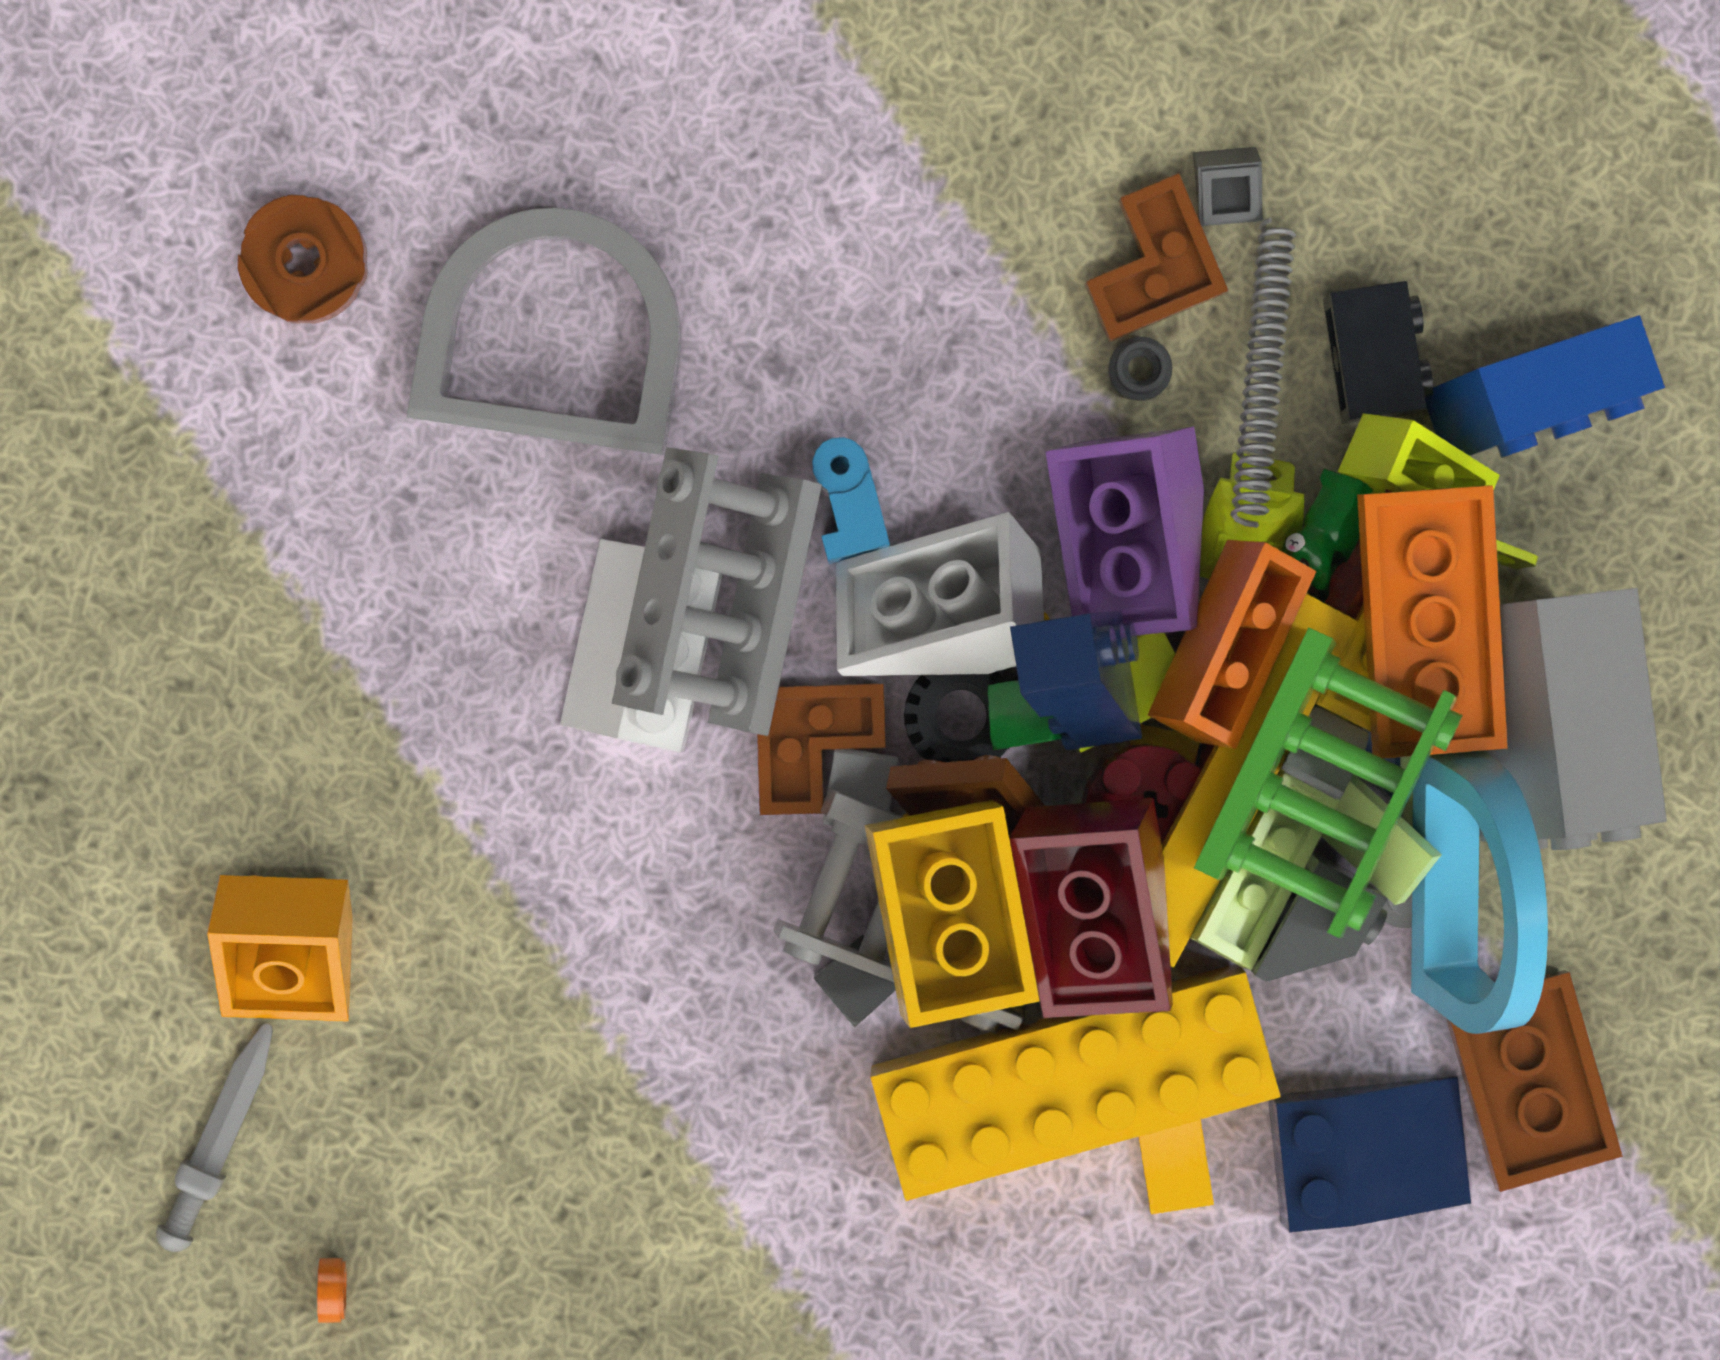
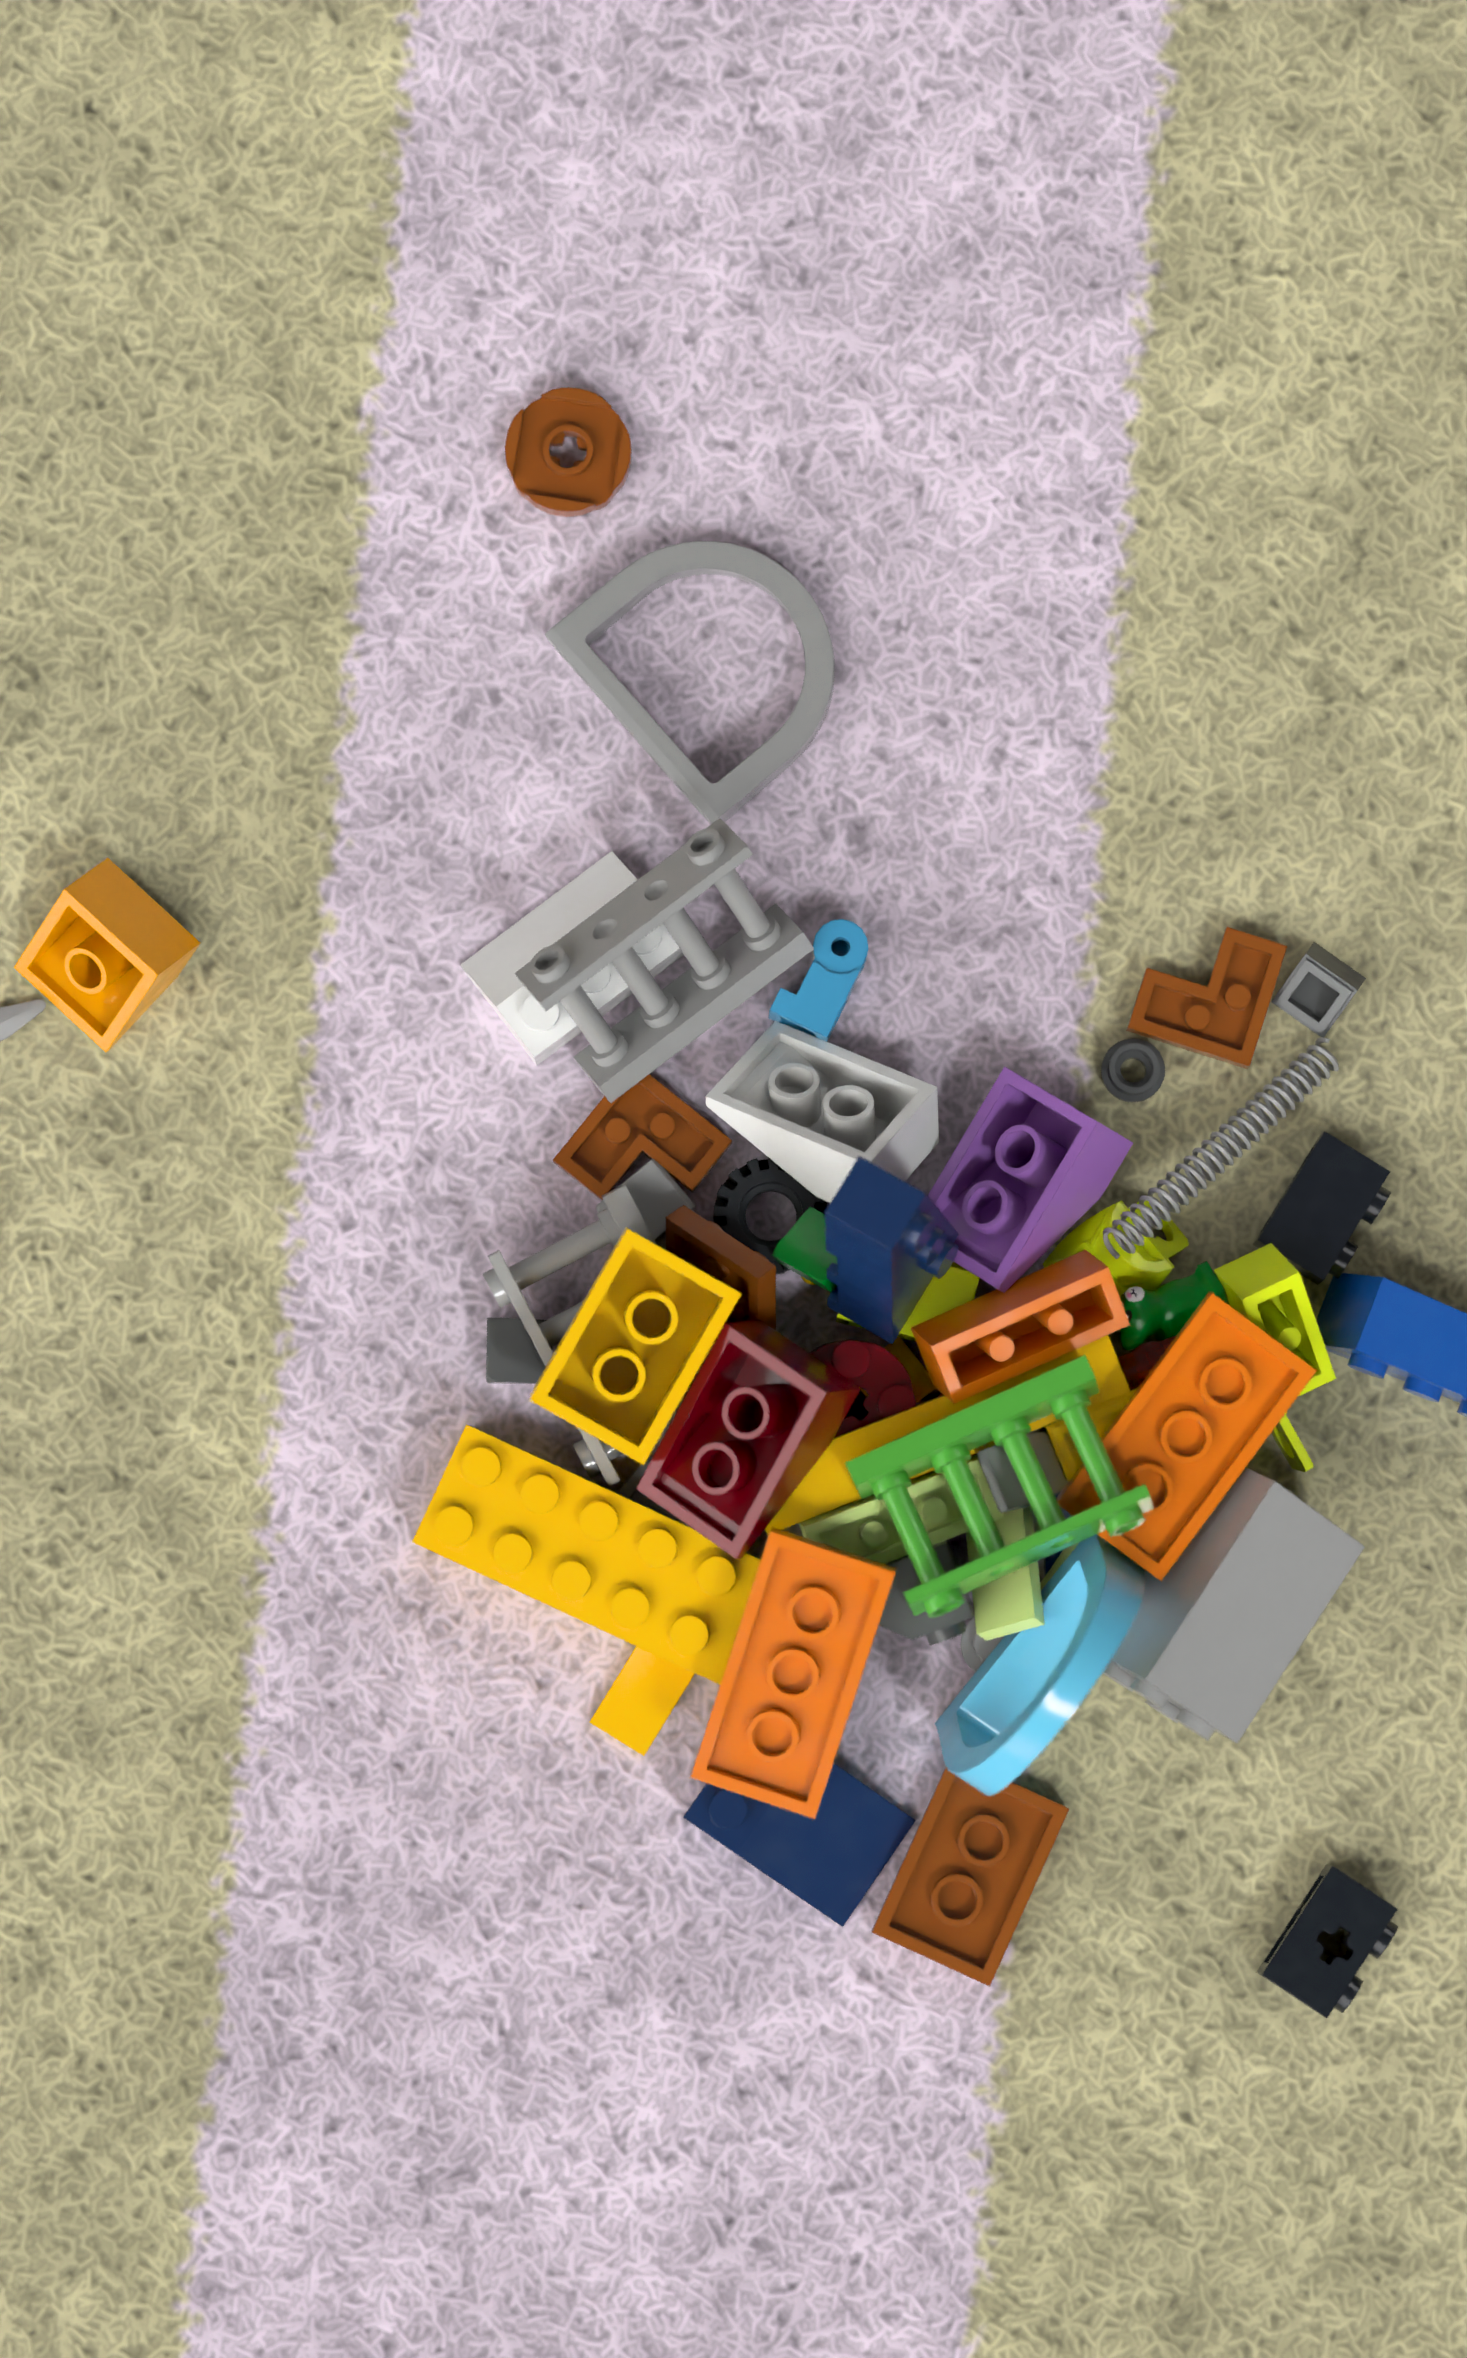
camera: 40 degrees right, 5 degrees down
none -> orange plate [690,1527,897,1819]

